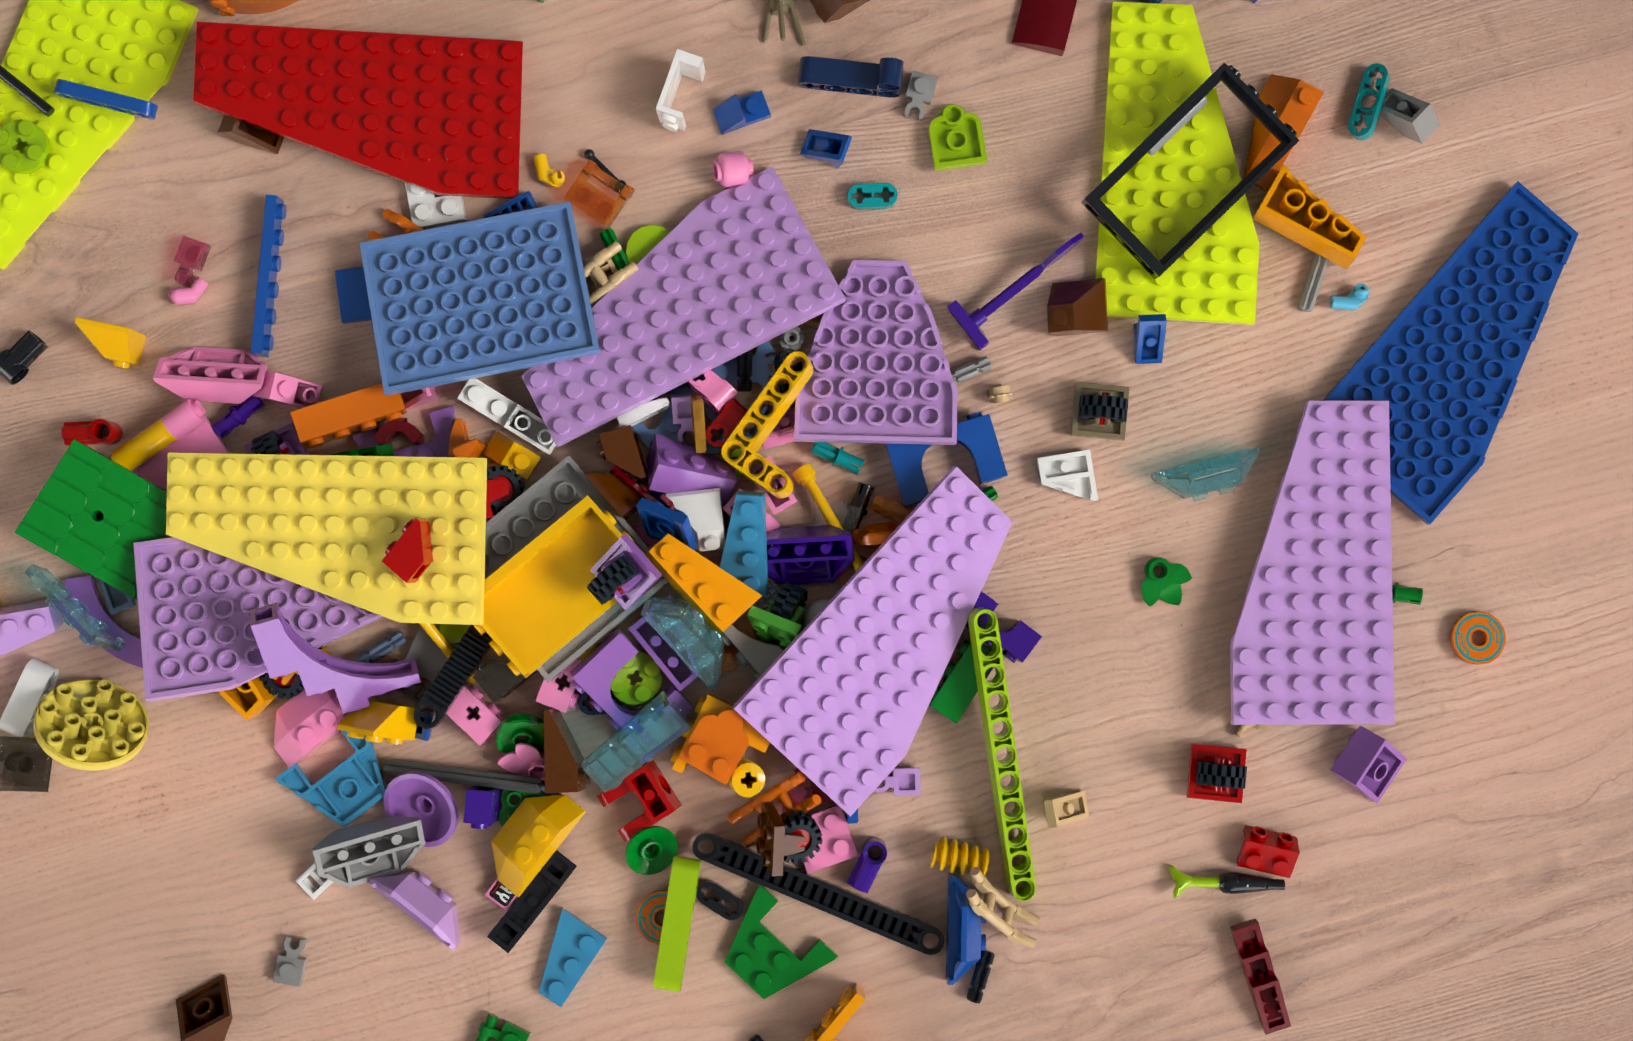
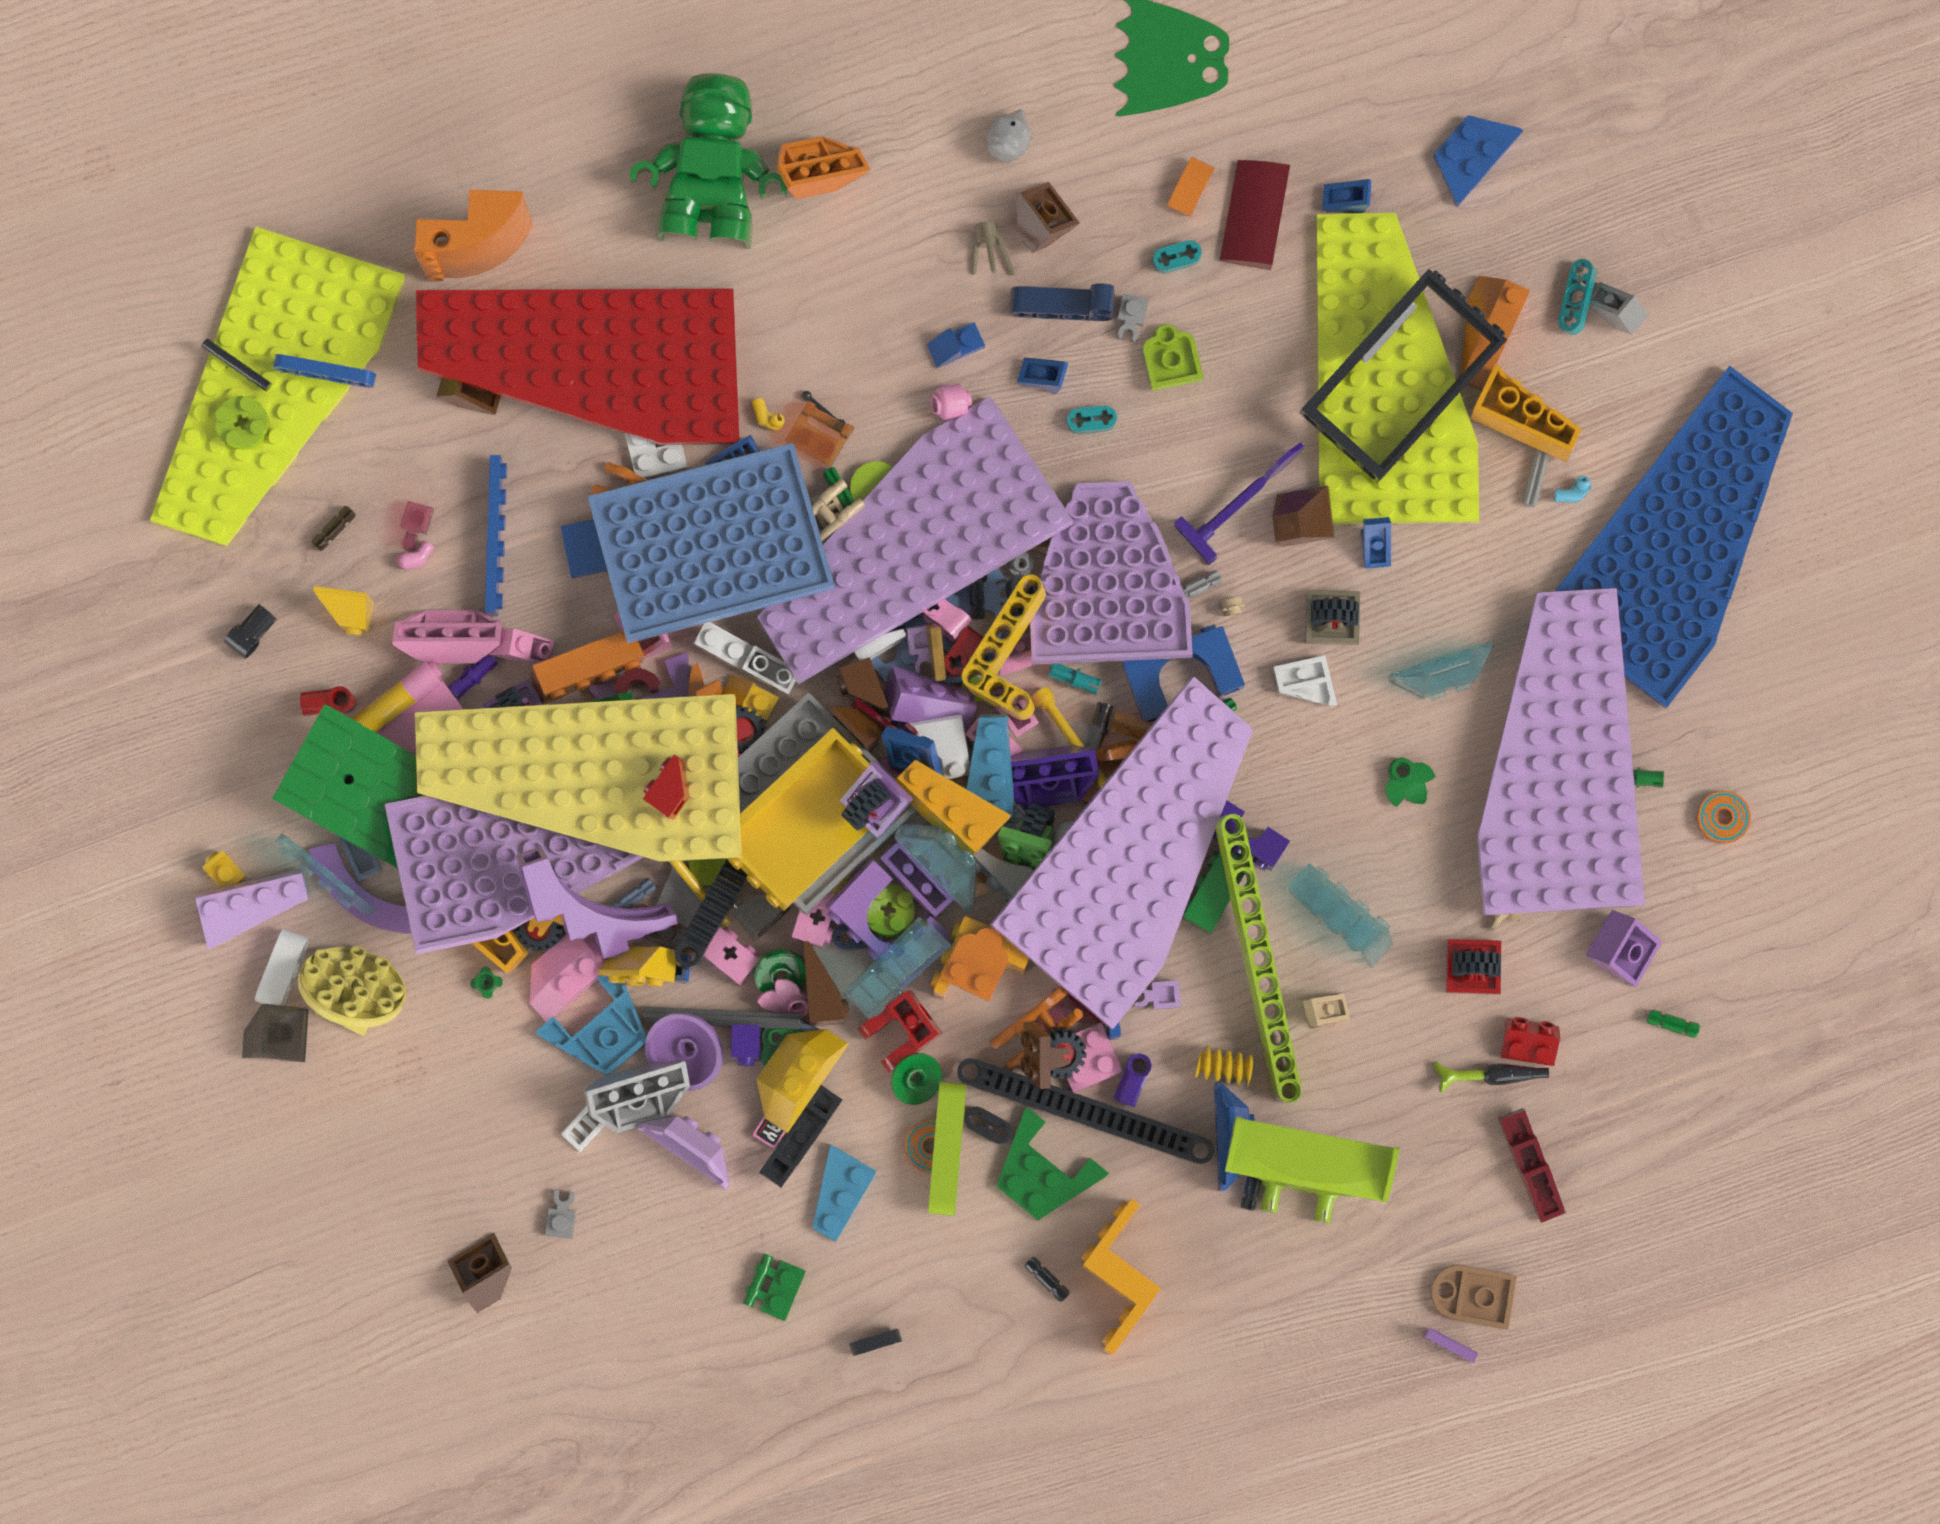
camera: 10 degrees left, 5 degrees down
white panel [656,49,706,132] -> none
yellow piece [727,758,765,798] -> none
tan piece [966,867,1040,949] -> none
none -> dark brown axle [311,506,356,551]
none -> green plate [470,967,503,999]
none -> teal beam [1153,240,1202,274]
none -> lime piece [1225,1116,1400,1224]
none -> clear light blue wedge [1288,863,1393,968]
none -> green axle [1647,1009,1700,1038]

